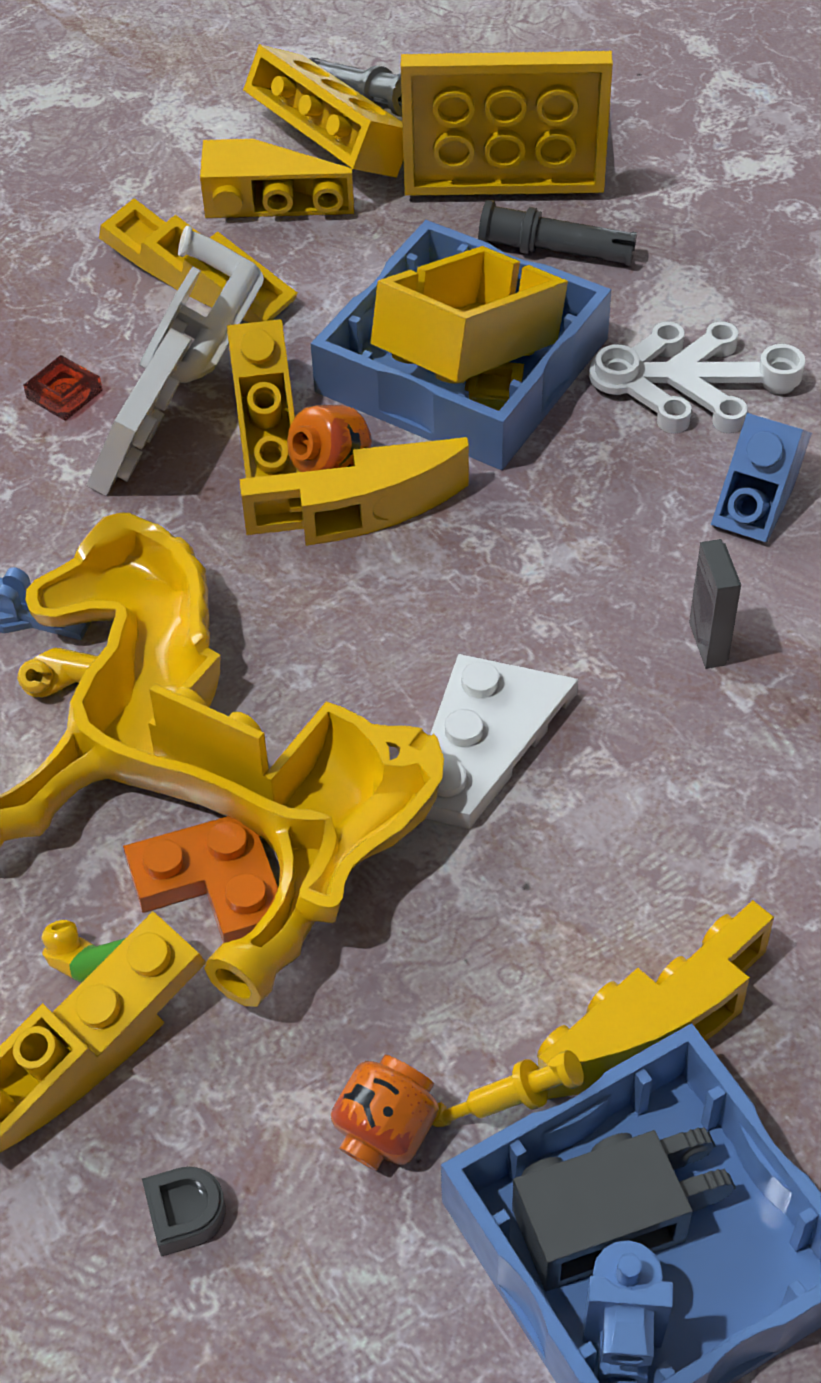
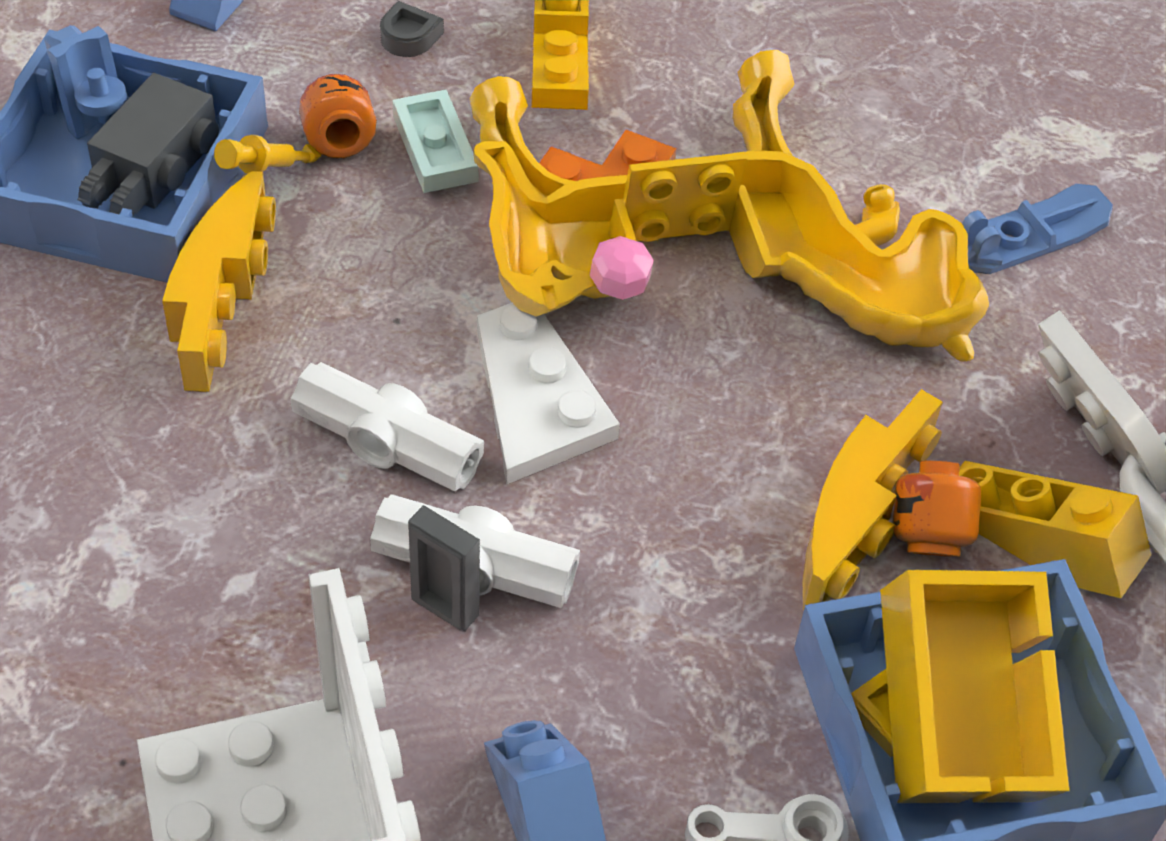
camera: 130 degrees right, 0 degrees up
yellow arm [41,920,125,983] -> none
none -> white piece [291,362,484,492]
none -> white piece [370,494,580,608]
none -> light aqua plate [392,89,479,193]
none -> bright pink tile [590,236,654,300]

